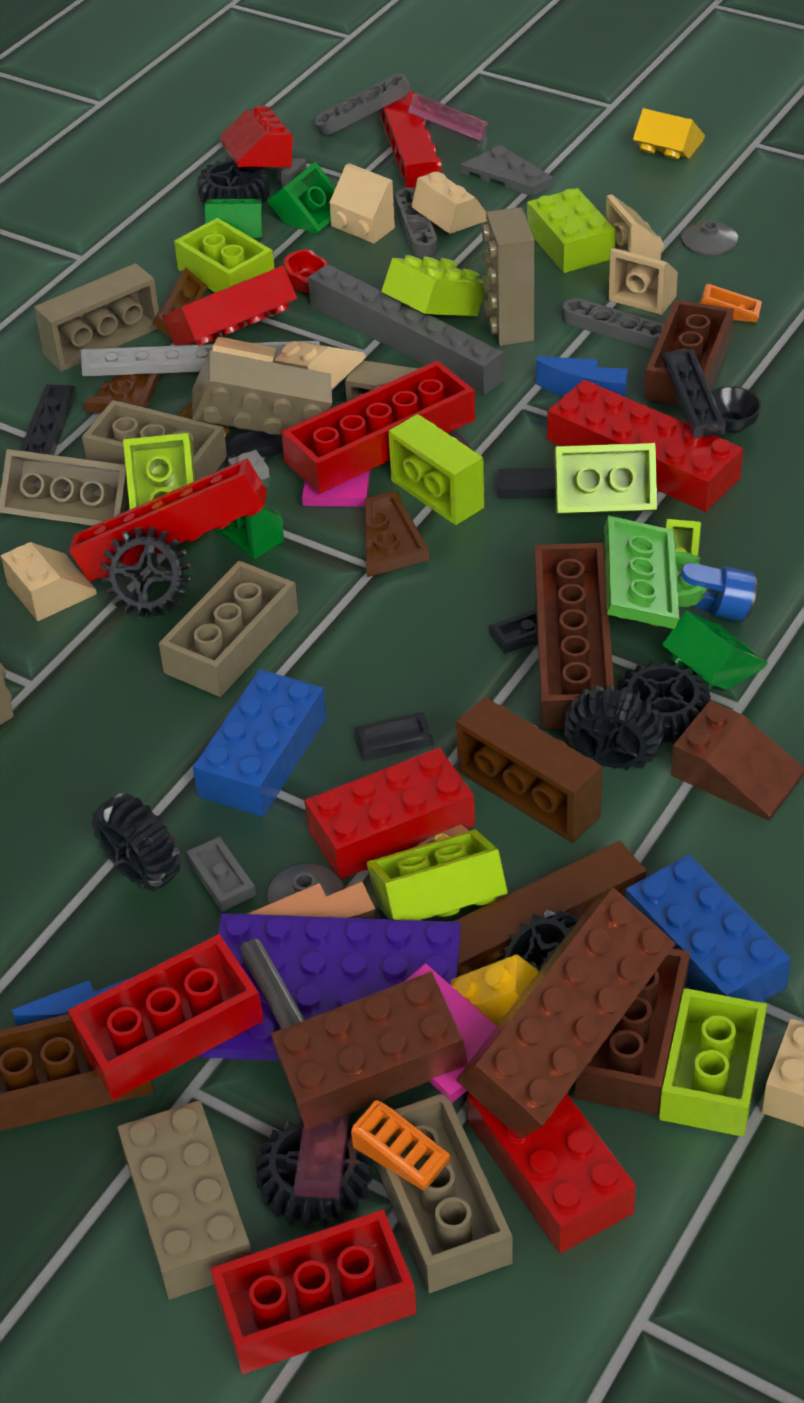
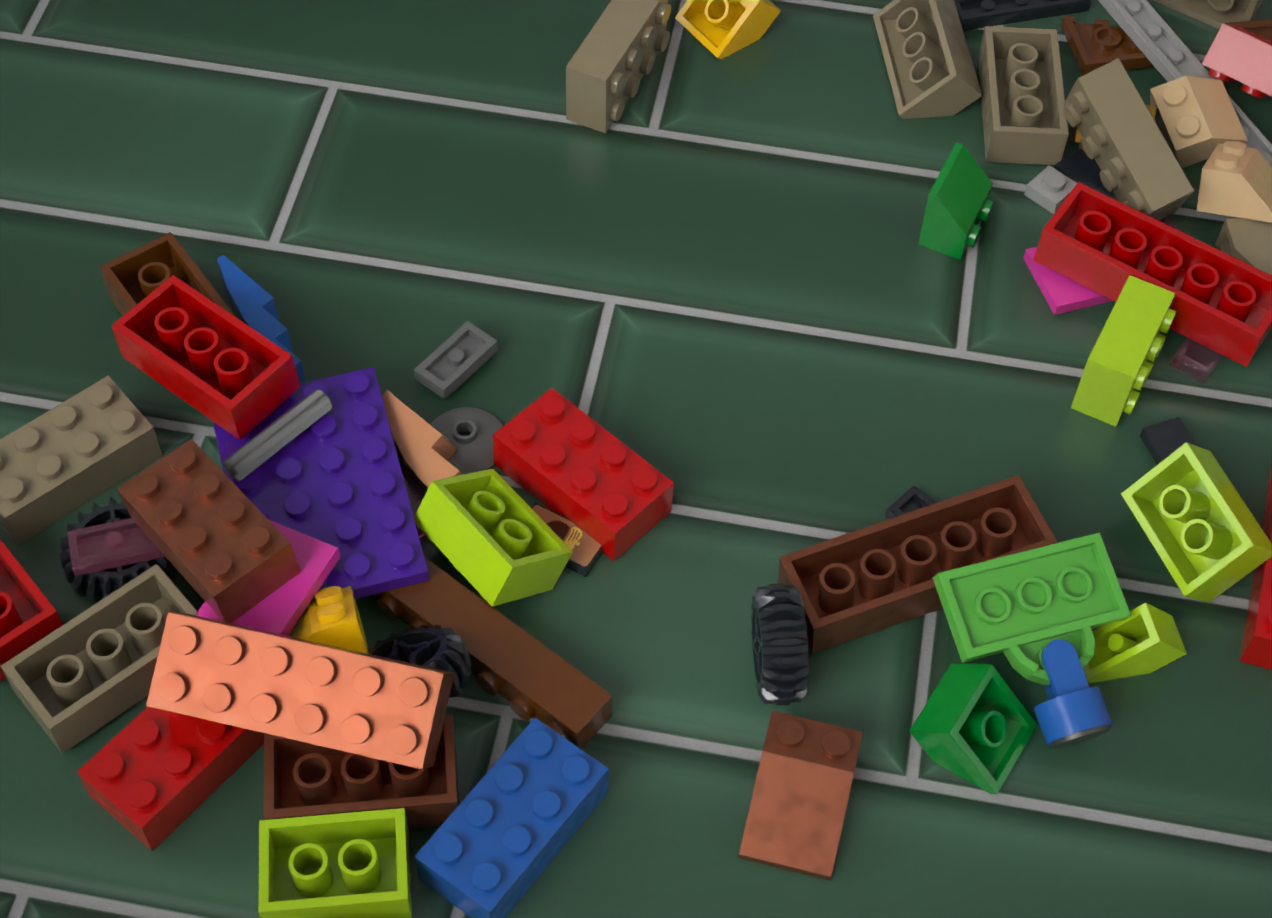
camera: 65 degrees right, 10 degrees up
tan slope [0,542,97,621] -> none
red brick [69,458,267,582] -> none
black gear [92,793,182,891] -> none
black gear [100,526,193,618] -> none
lime brick [123,433,196,509] -> none
dark tan brick [159,561,298,697] -> none
blue brick [193,669,327,817] -> none
orange slope [351,1100,451,1191] -> none
black tile [354,712,433,761] -> none
reddish brown wing [365,491,430,577] -> none
reddish brown brick [456,697,603,844] -> none
black gear [616,660,712,747] -> none

